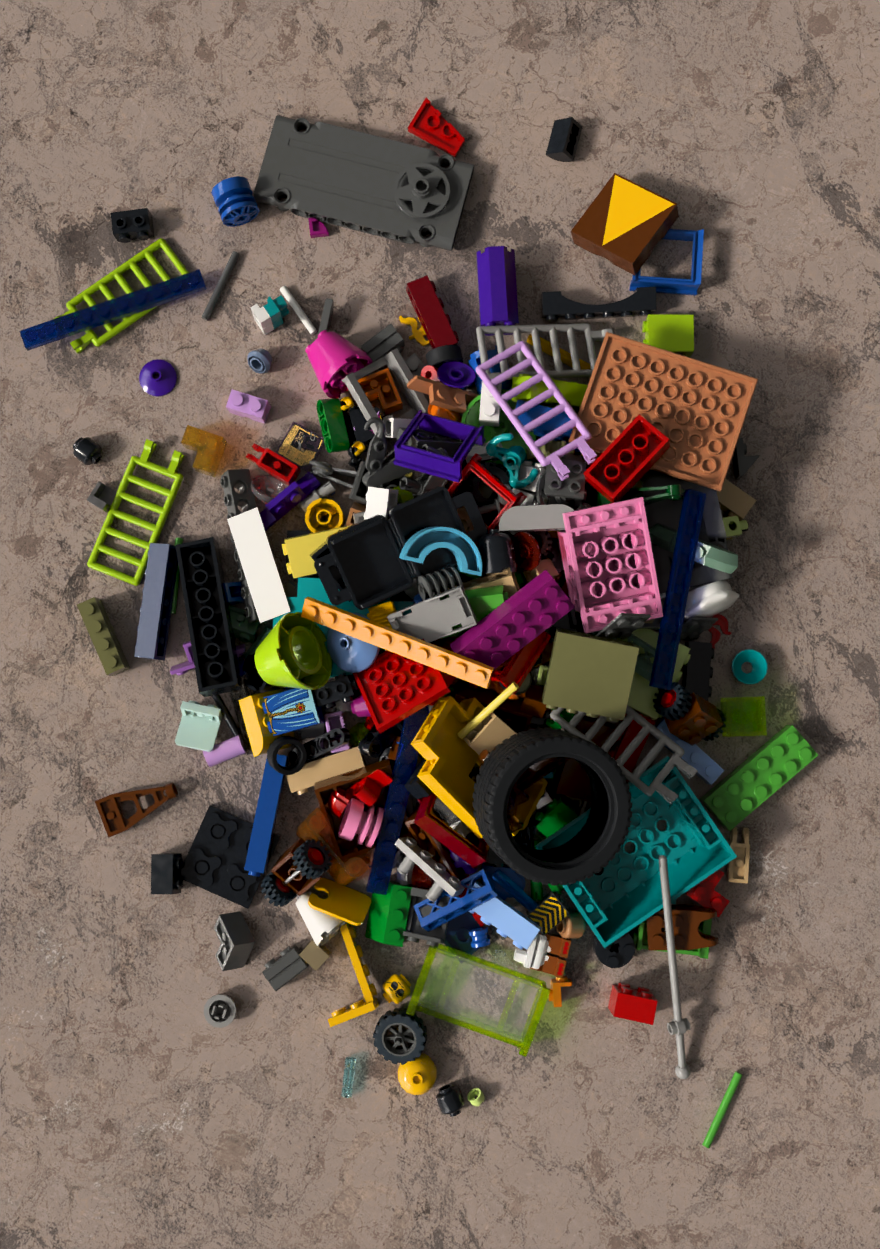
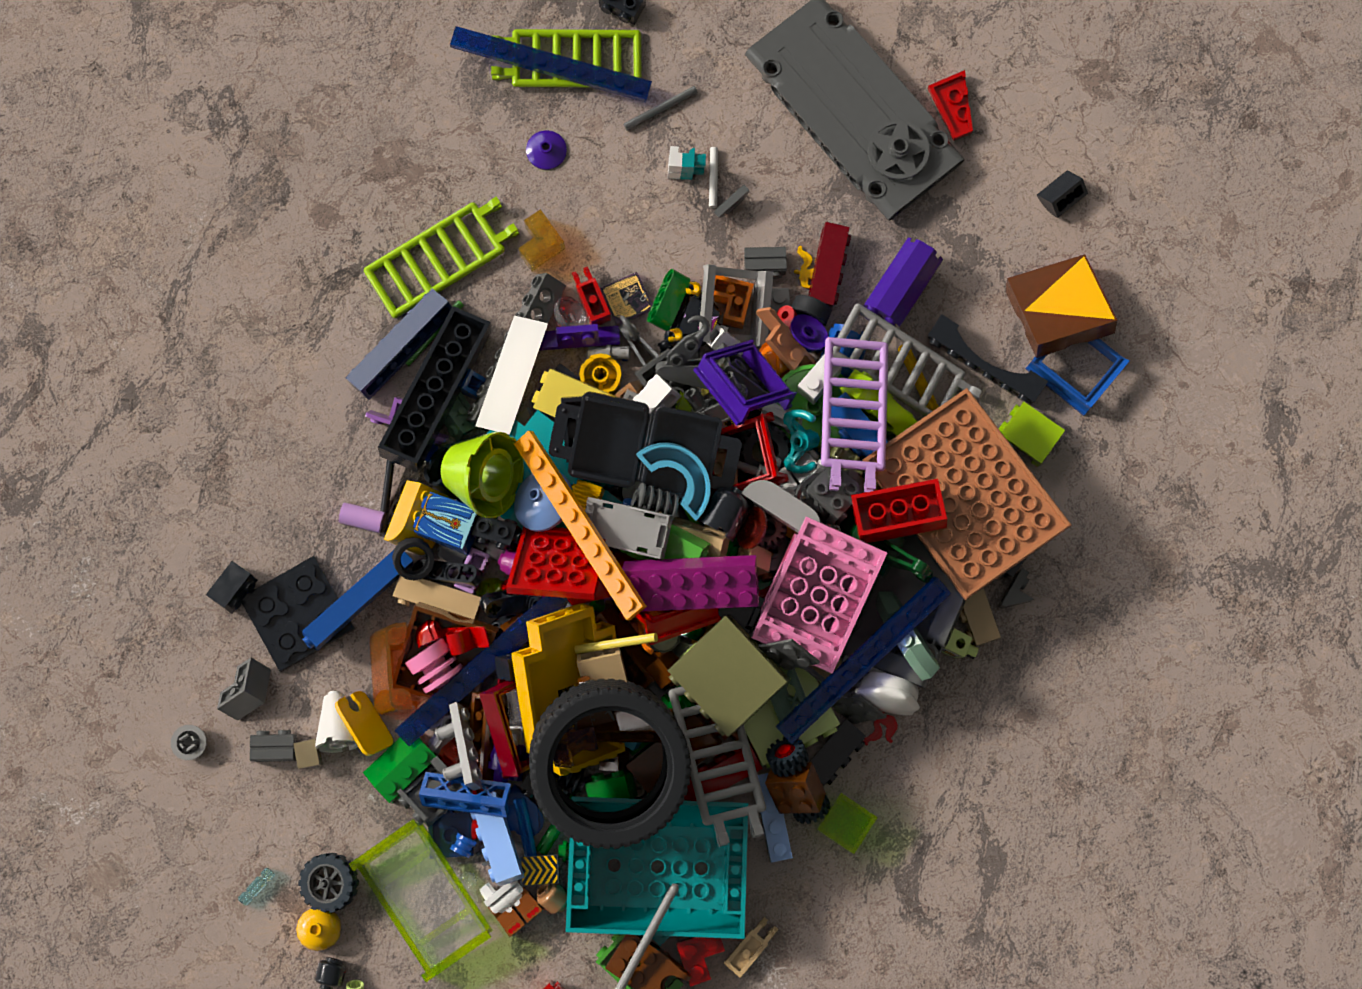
camera: 30 degrees right, 5 degrees down
black head [73,437,102,465] -> none
olive brick [77,597,130,676] -> none
flat silver panel [87,481,117,513] -> none
reddish brown plate [95,782,178,838] -> none
light aqua bracket [175,700,222,752] -> none
blue wheel [211,176,260,227] -> none
lavender brick [226,389,271,424] -> none
sand blue cone [247,349,272,374] -> none
brick [261,838,332,907] -> none
dark pink cone [305,330,373,399] -> none
magenta tile [308,218,329,238] -> none
yellow bracket [328,923,379,1027] -> none
yellow head [382,974,411,1004] -> none
orange bracket [548,975,572,1007] -> none
black brick [593,932,635,968] -> none
bright green brick [699,725,818,831] -> none
teal piece [731,649,768,685] -> none

